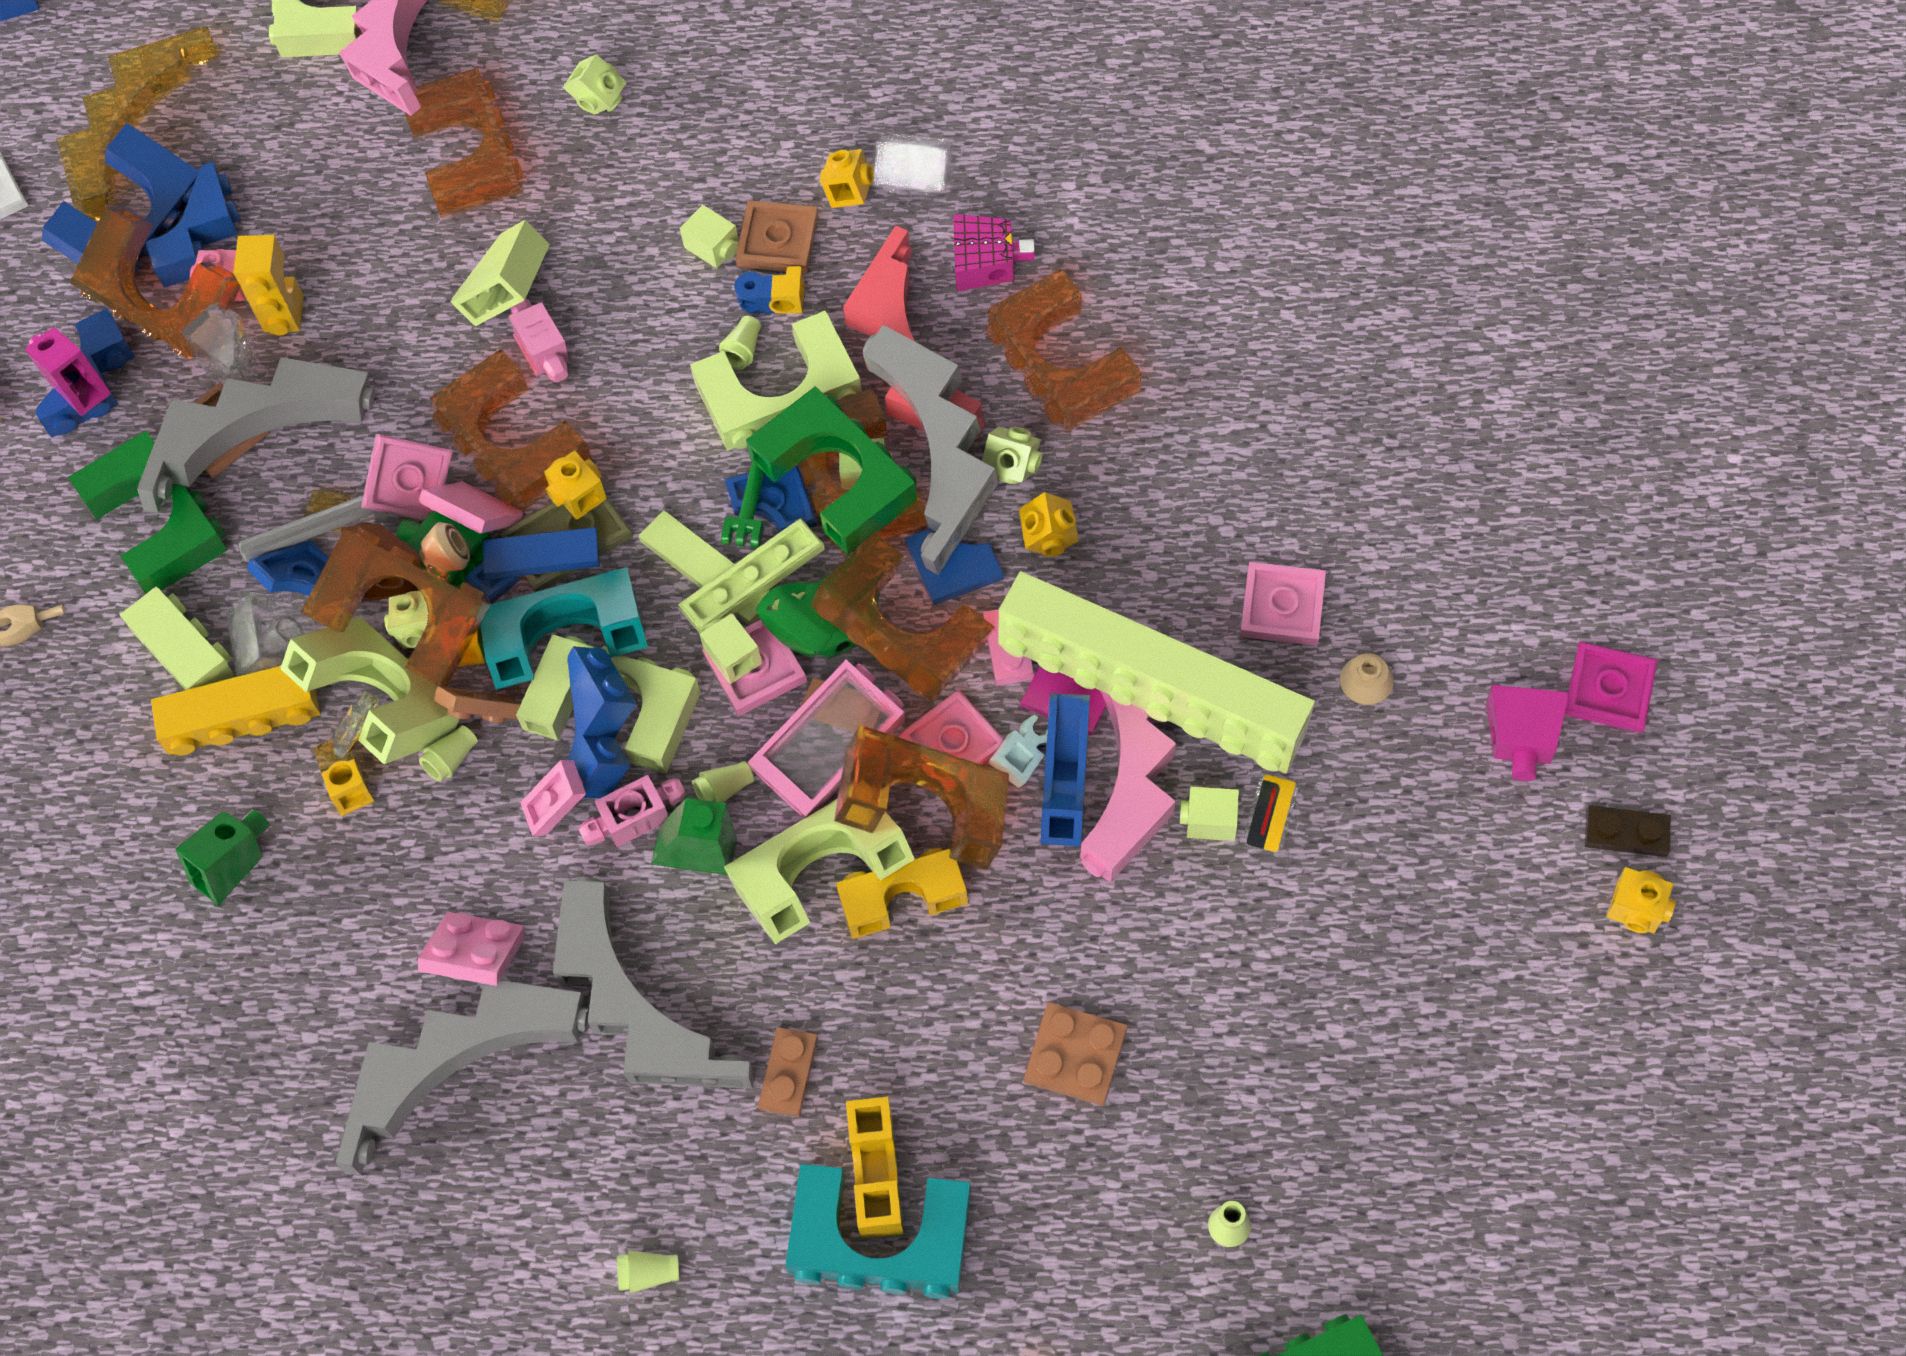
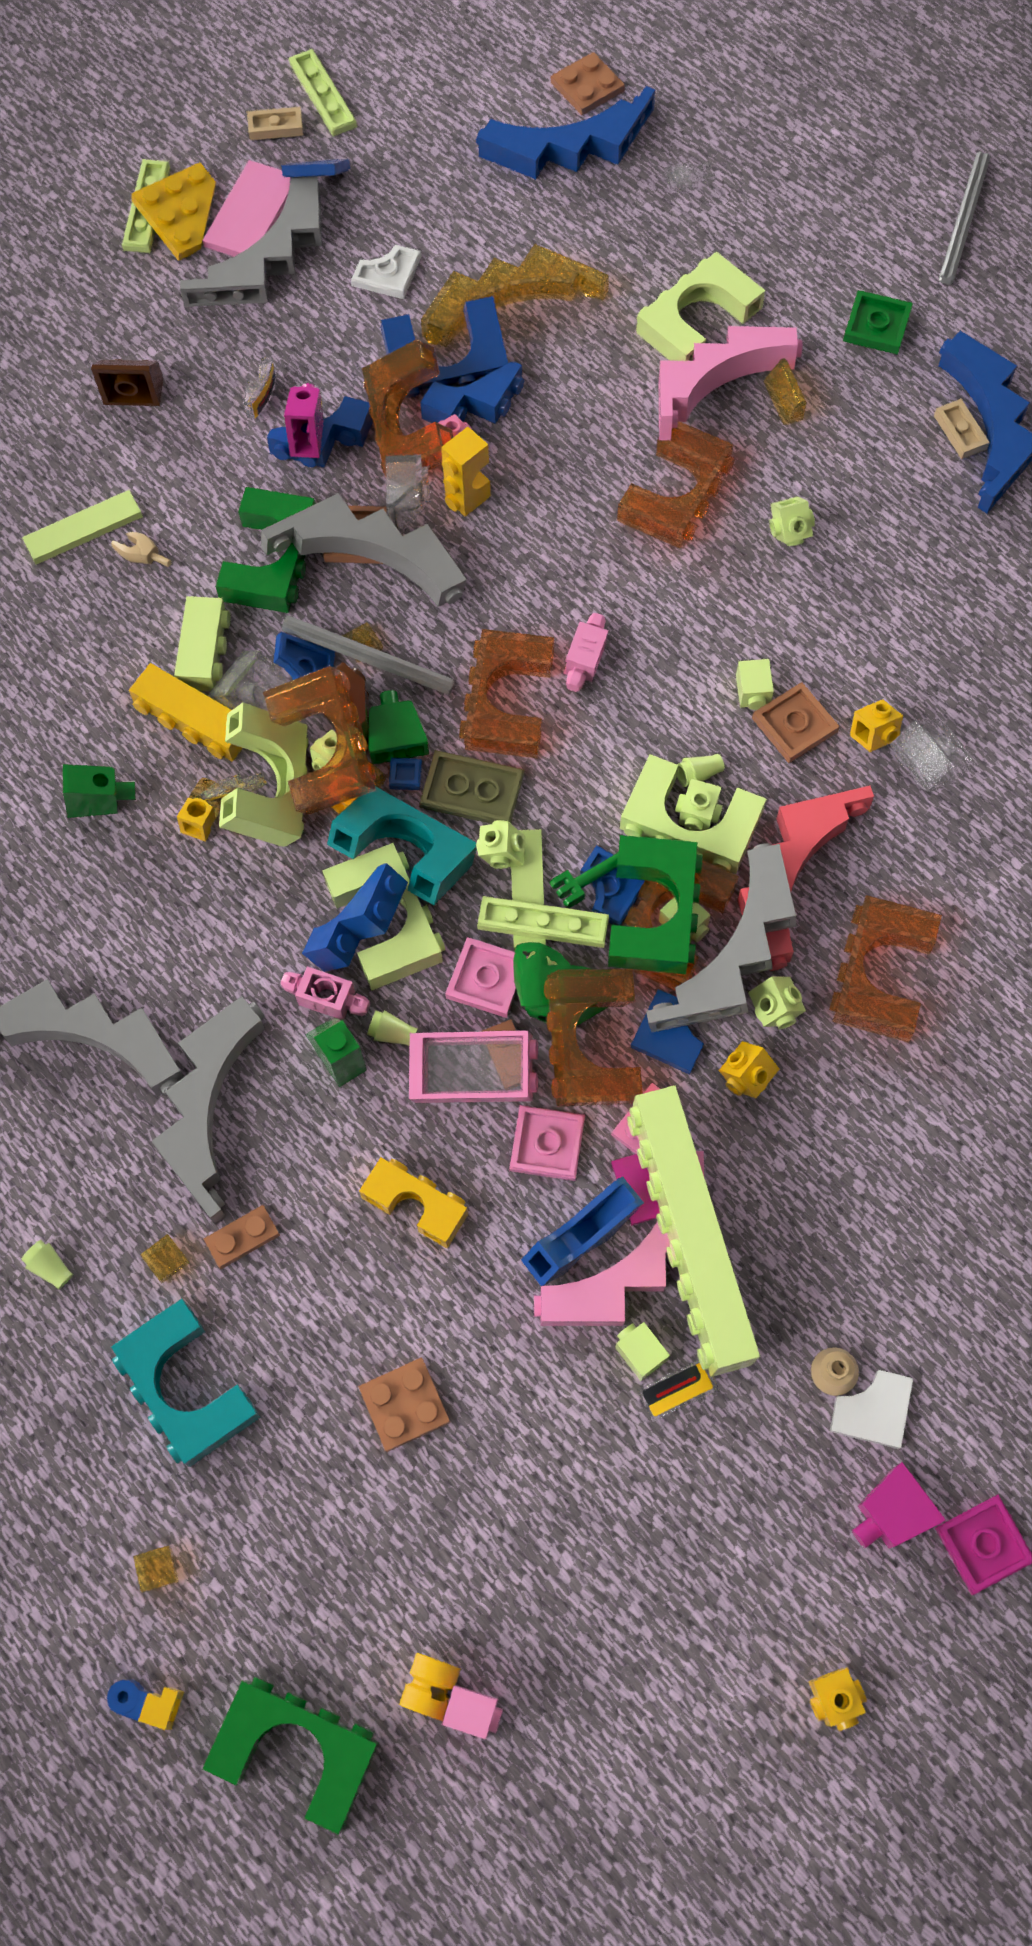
camera: 45 degrees right, 5 degrees up
bright pink tile [361,434,453,521] -> none
bright pink plate [418,911,524,986] -> none
bright pink tile [419,481,524,534] -> none
tan cone [419,522,470,573] -> none
yellowish green cone [419,725,478,782] -> none
nougat plate [434,686,521,724] -> none
yellowish green slope [451,220,550,326] -> none
blue tile [483,527,600,580] -> none
bright pink plate [520,760,586,836] -> none
yellow brick [544,450,607,520] -> none
yellowish green brick [700,613,762,685] -> none
yellowish green arch [724,785,915,944] -> none
leg [734,266,805,314] -> none
clear orange arch [834,724,1009,870] -> none
yellow arch [846,1096,904,1240] -> none
dark pink torso [953,214,1034,291] -> none
light aqua plate [988,715,1048,788] -> none
yellowish green cone [1208,1201,1251,1247] -> none
bright pink plate [1240,562,1326,646] -> none
dark brown plate [1585,805,1671,857] -> none
none -> clear yellow plate [140,1234,190,1283]
none -> yellow wheel [399,1652,461,1721]
none -> bright pink brick [442,1685,503,1739]
none -> yellowish green brick [476,820,525,869]
none -> yellowish green brick [675,779,723,831]
none -> white tile [830,1370,913,1449]

